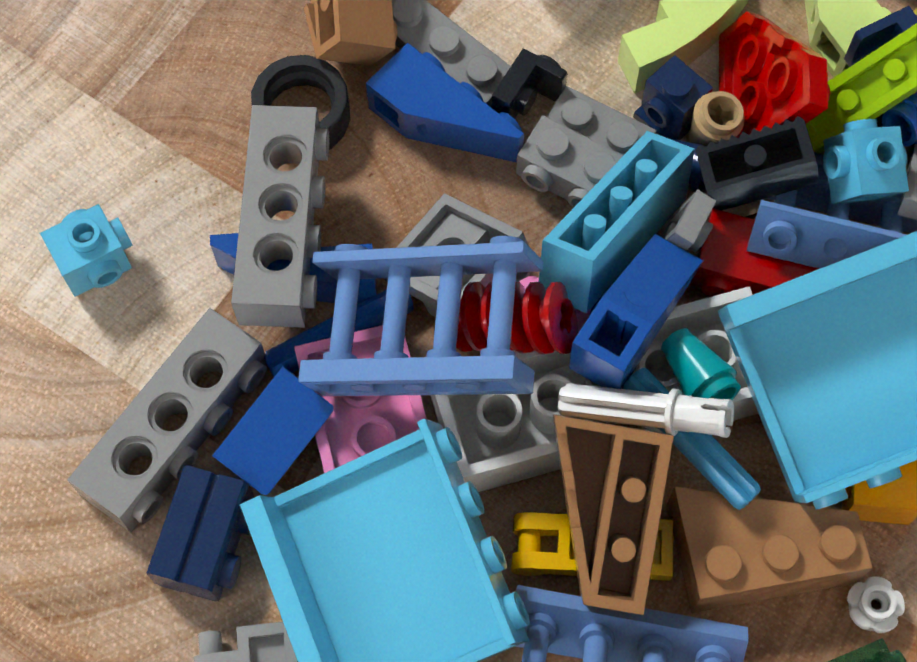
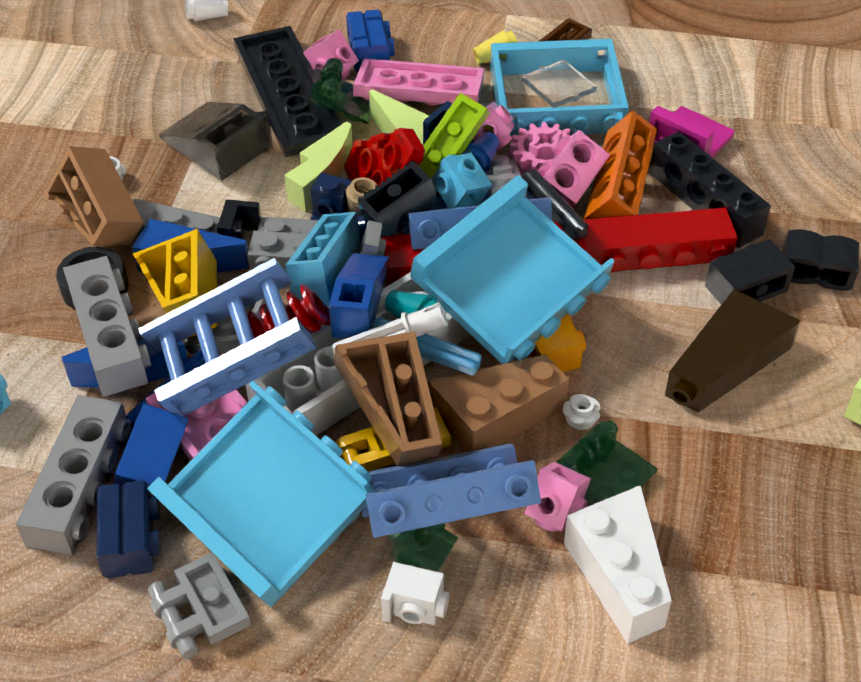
camera: 25 degrees left, 20 degrees down
none -> yellow wedge [133,229,218,338]

